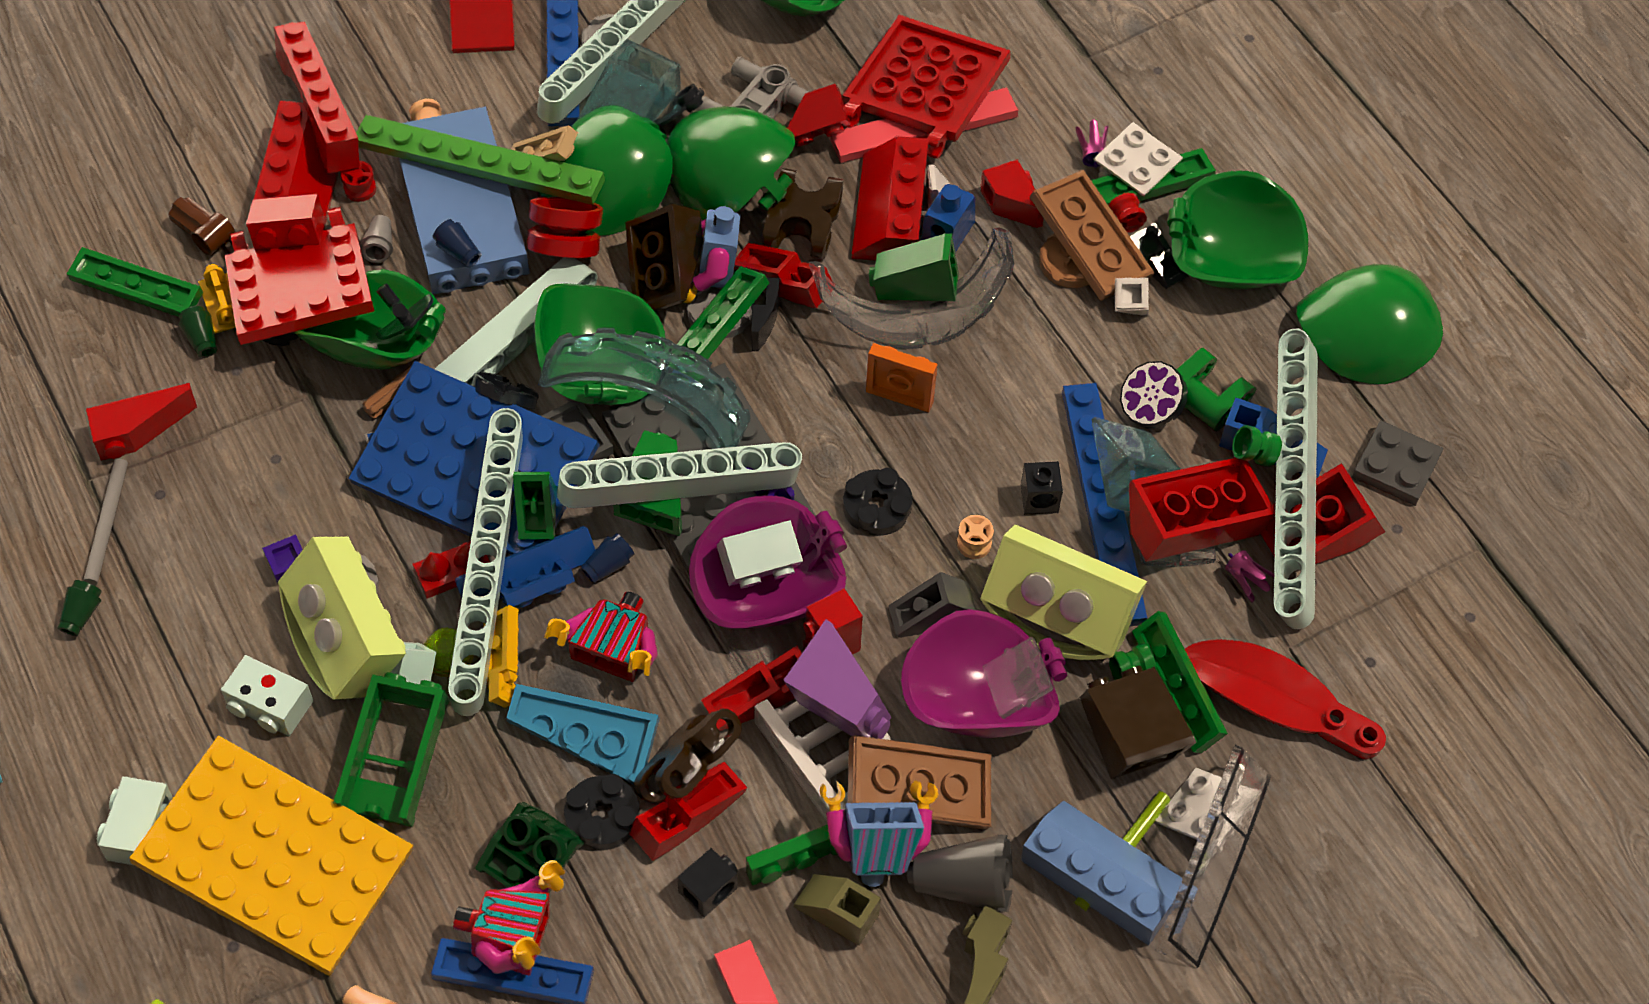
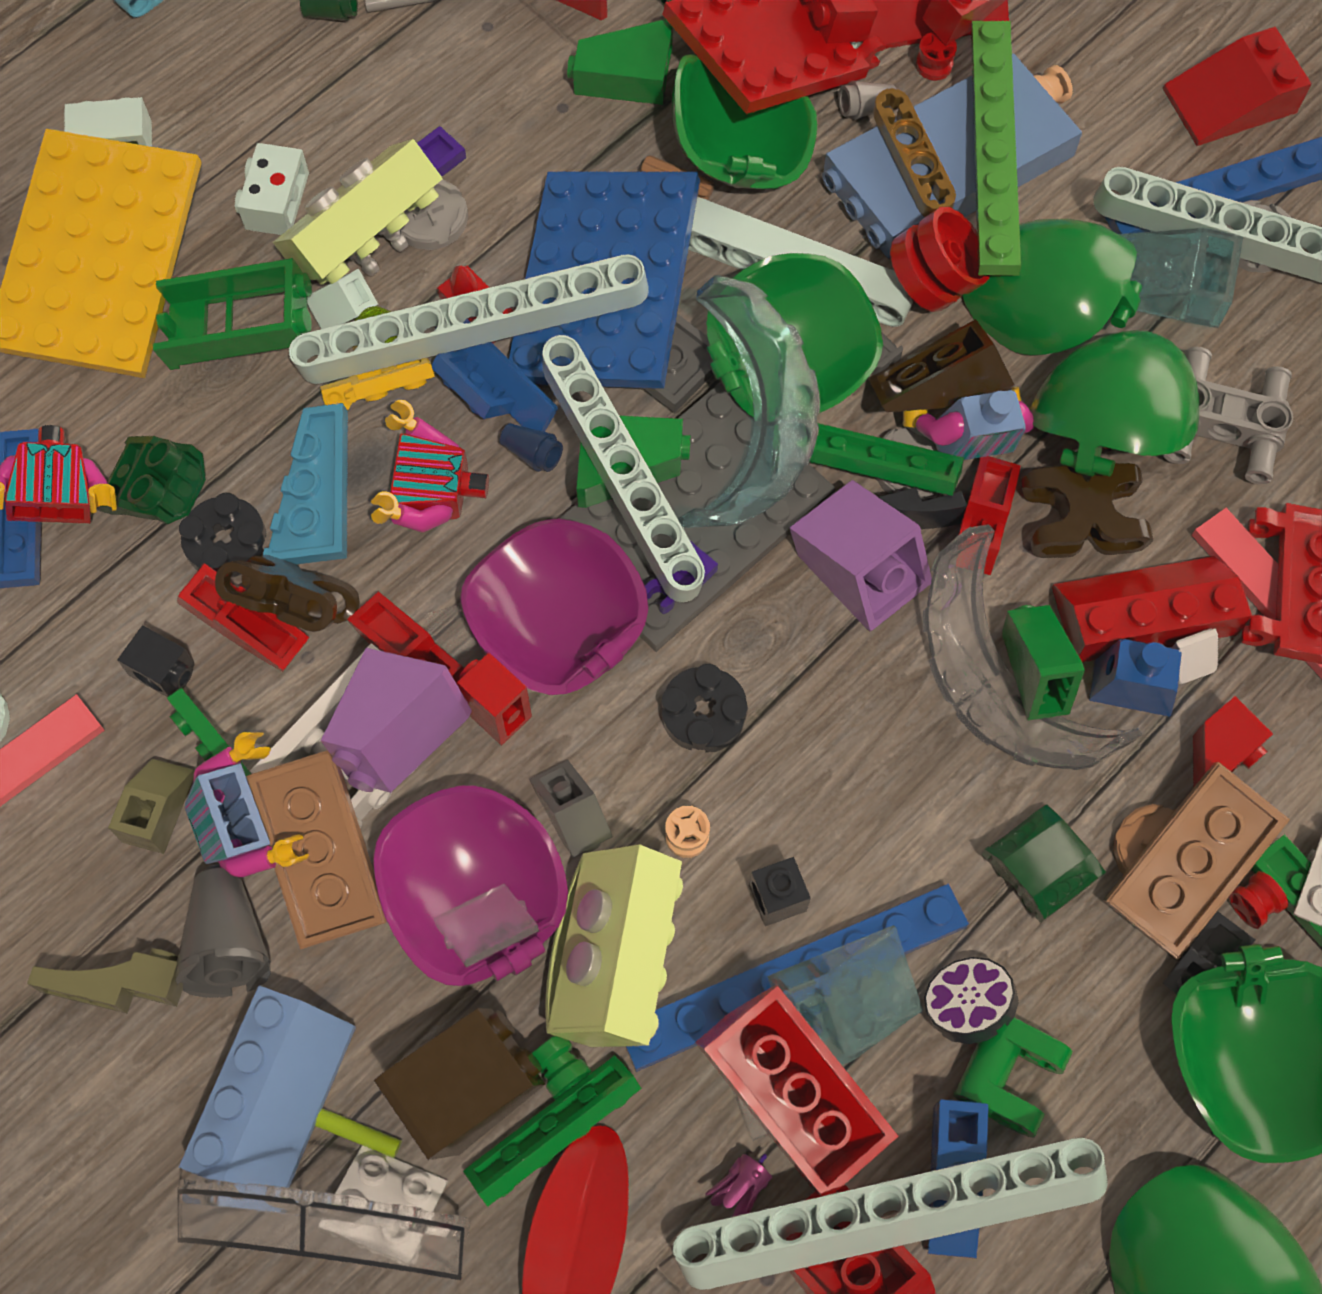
camera: 75 degrees right, 10 degrees up
black shield [376,283,433,340] -> none
dark blue cone [433,219,482,268] -> none
black tile [471,372,539,409] -> none
tan plate [511,125,578,161] -> none
green slope [513,472,557,539] -> none
black plate [655,84,705,126] -> none
light aqua brick [716,520,803,588] -> none
red slope [787,83,851,147] -> none
orange plate [866,343,938,413] -> none
white slope [1115,278,1148,315] -> none
green wheel [1232,425,1282,467] -> none
none -> green slope [567,19,673,105]
none -> medium lavender slope [790,480,932,632]
none -> pearl gold beam [873,88,956,217]
none -> dark green slope [982,804,1106,923]

